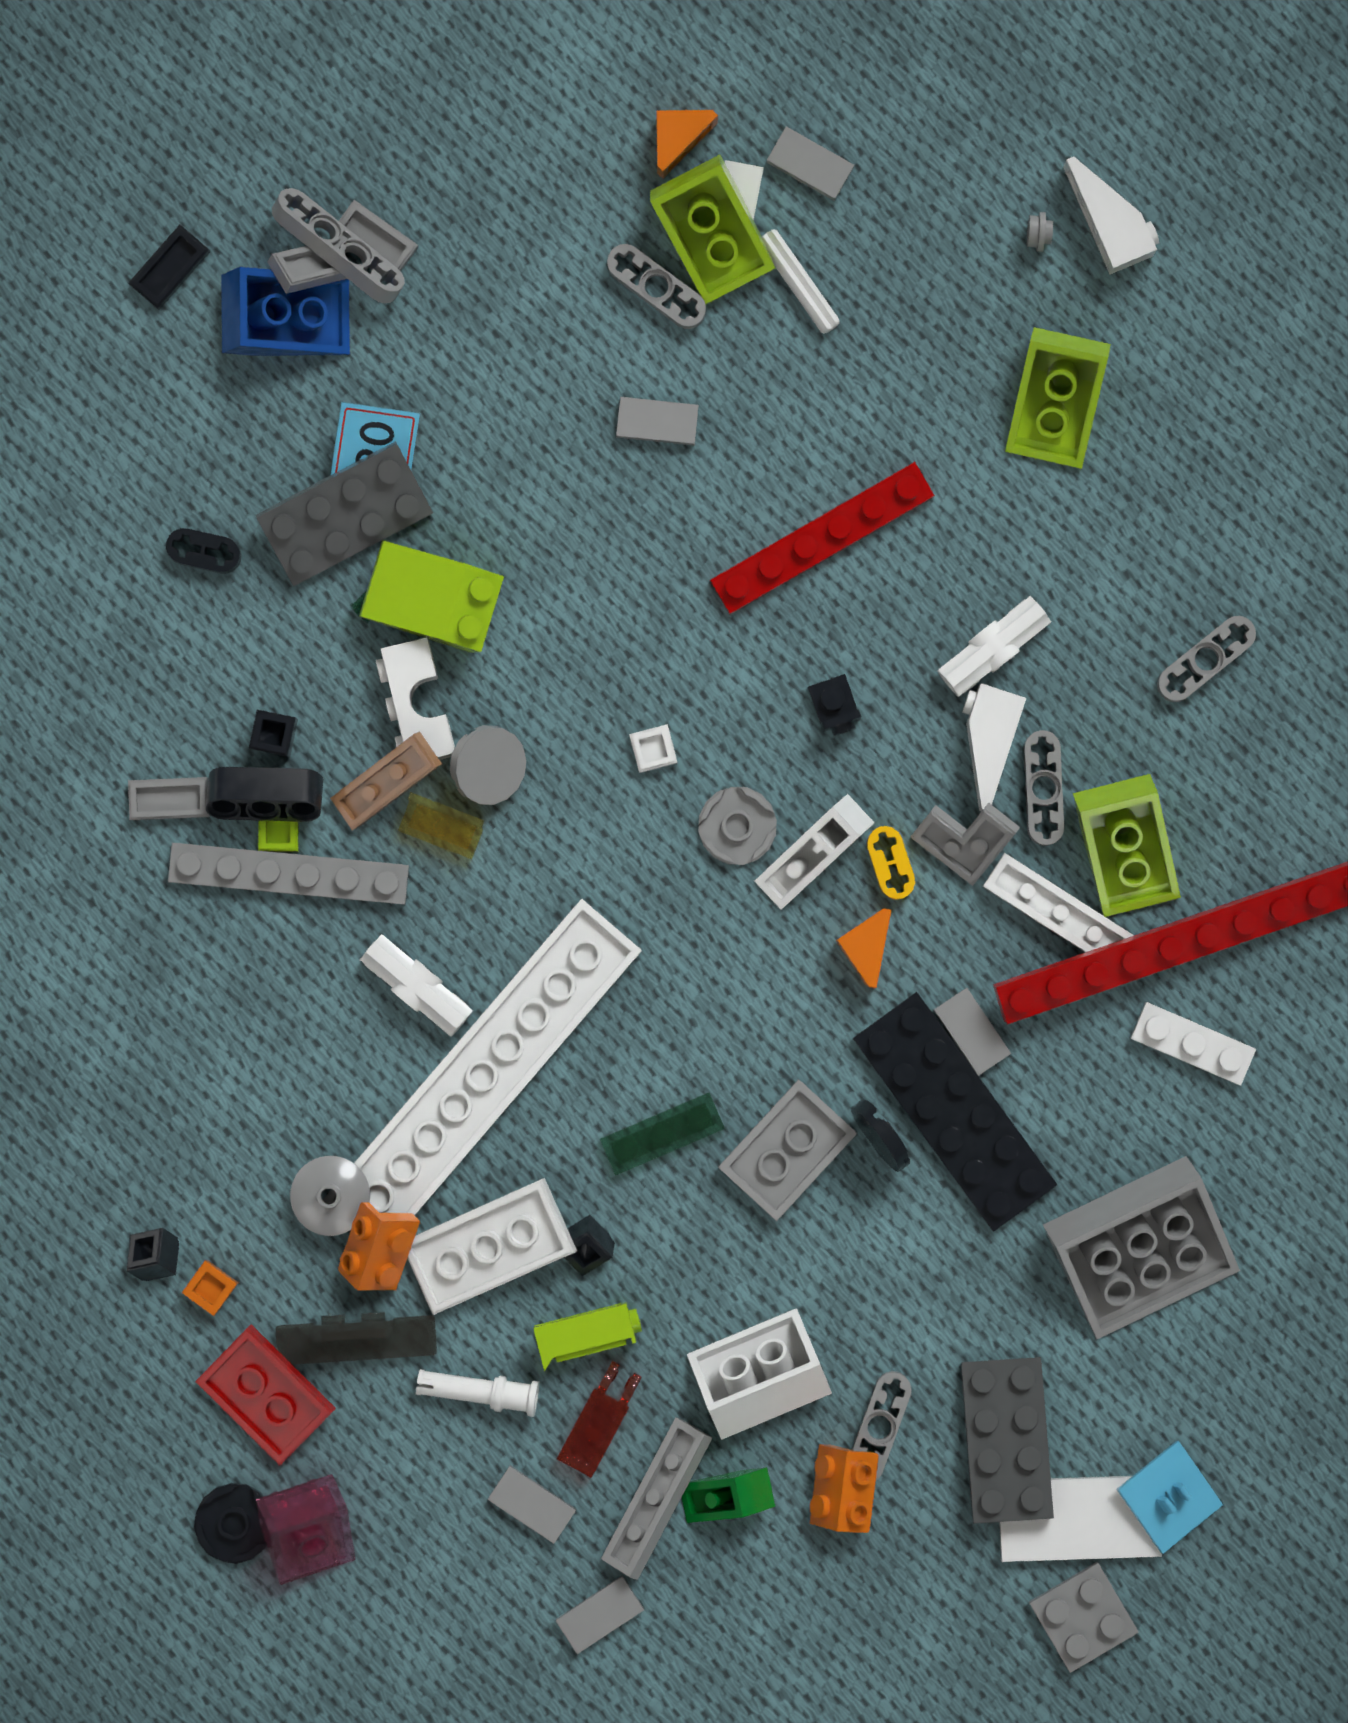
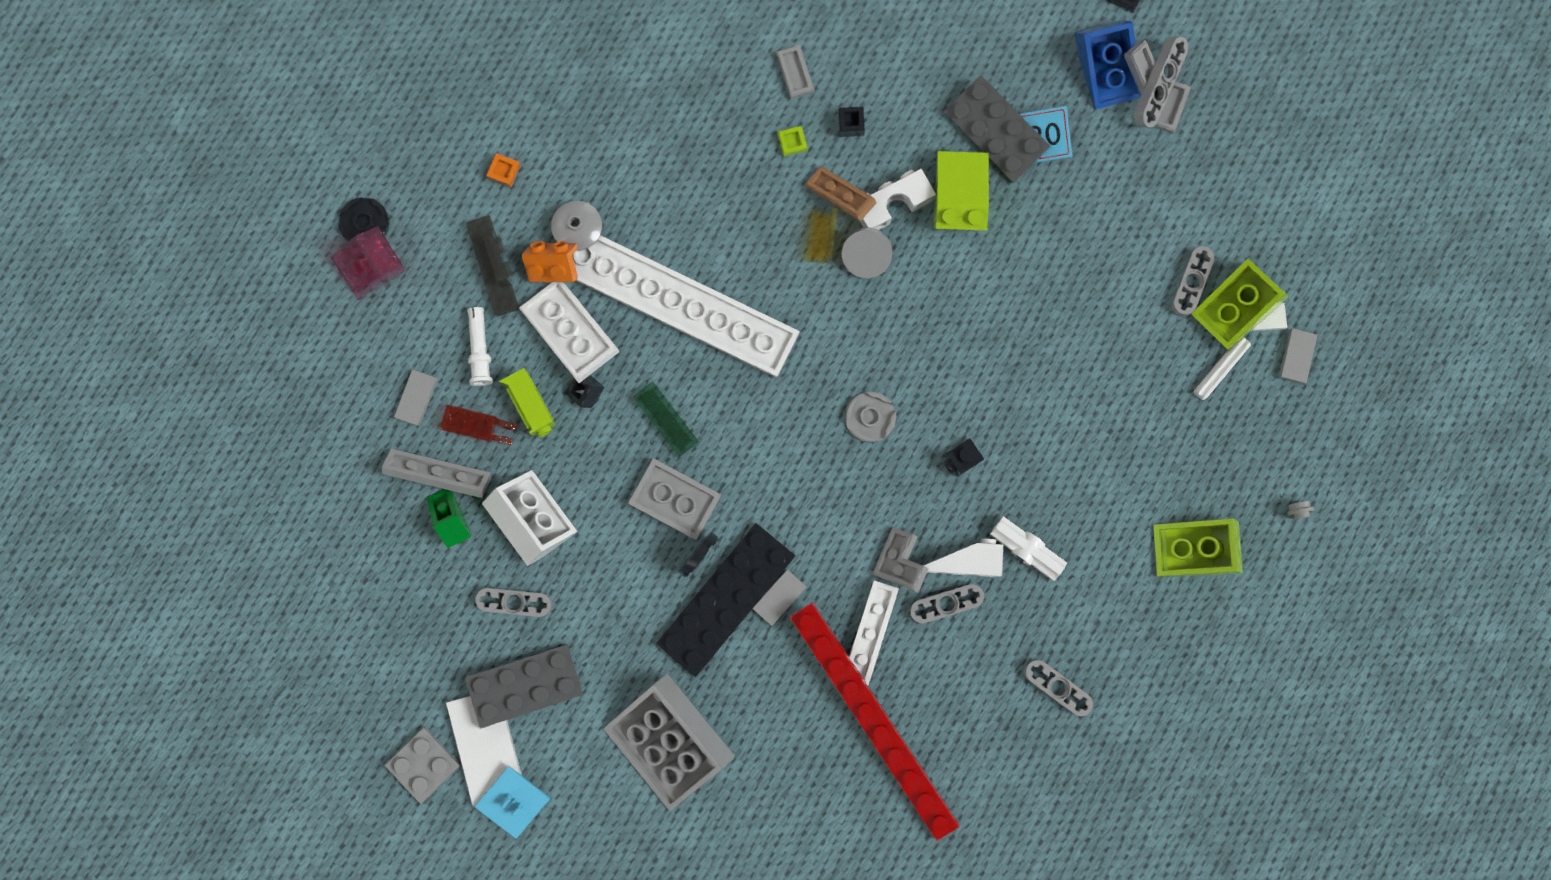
camera: 75 degrees right, 5 degrees down
black slope [127,1228,179,1281] -> none
black beam [166,528,241,574] -> none
light grey plate [168,843,409,905] -> none
red tile [195,1324,336,1466] -> none
black beam [205,767,324,822] -> none
white piece [360,934,473,1037] -> none
light grey tile [555,1575,644,1654] -> none
light grey tile [616,397,699,446] -> none
white tile [629,724,678,773] -> none
orange slope [657,110,718,179] -> none
red plate [710,462,935,615] -> none
white slope [755,794,875,910] -> none
orange bracket [809,1444,879,1533] -> none
orange slope [836,908,891,989] -> none
yellow beam [867,826,915,900] -> none
white slope [1063,157,1159,274] -> none
lime slope [1073,774,1181,917] -> none
white plate [1130,1002,1256,1086] -> none

